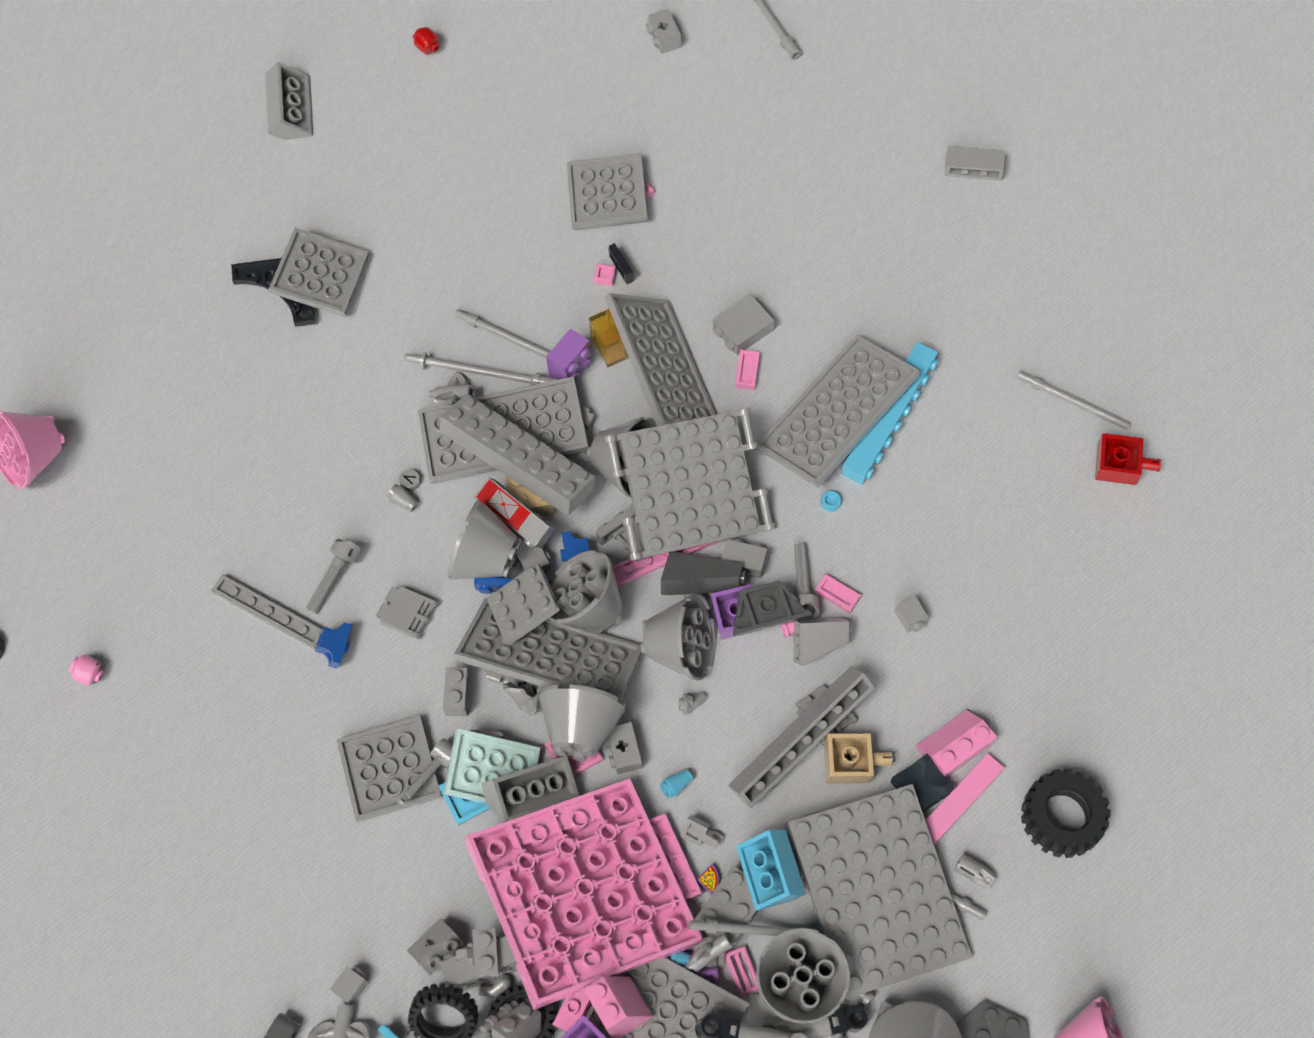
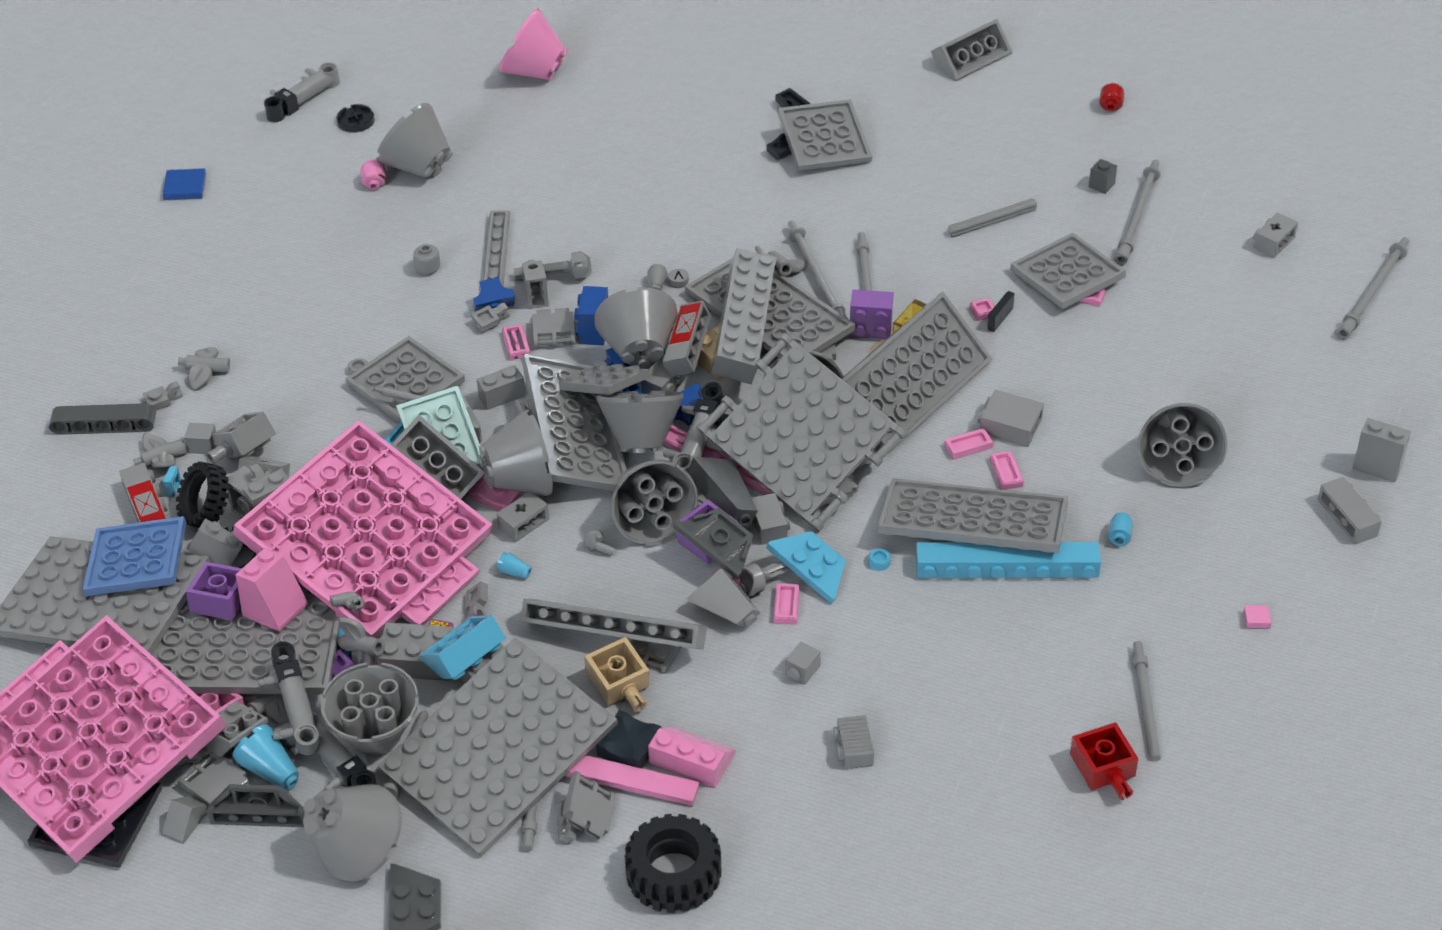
camera: 60 degrees right, 20 degrees down
light grey bar [688,919,817,936] -> none
none -> light grey plate [143,381,183,410]
none -> light grey plant [178,347,230,390]
none -> light grey brick [206,411,276,464]
none -> light grey arm [330,591,365,611]
none -> light grey tile [348,358,368,375]
none -> light grey cone [376,103,453,178]
none -> light grey head [413,244,440,274]
none -> light grey plate [471,303,510,332]
none -> bright pink tile [502,324,531,361]
none -> light grey torso [522,260,549,309]
none -> light grey plate [564,771,616,840]
none -> blue brick [574,286,608,346]
none -> light grey piece [663,382,725,472]
none -> medium azure wing [766,531,846,604]
none -> light grey brick [833,715,874,769]
none -> light grey axle [948,198,1037,236]
none -> bright pink tile [990,451,1024,490]
none -> dark grey brick [1088,159,1117,194]
none -> medium azure brick [1108,512,1133,546]
none -> light grey bar [1115,160,1161,264]
none -> light grey cone [1138,403,1228,487]
none -> bright pink tile [1243,605,1271,628]
none -> light grey brick [1353,418,1411,482]

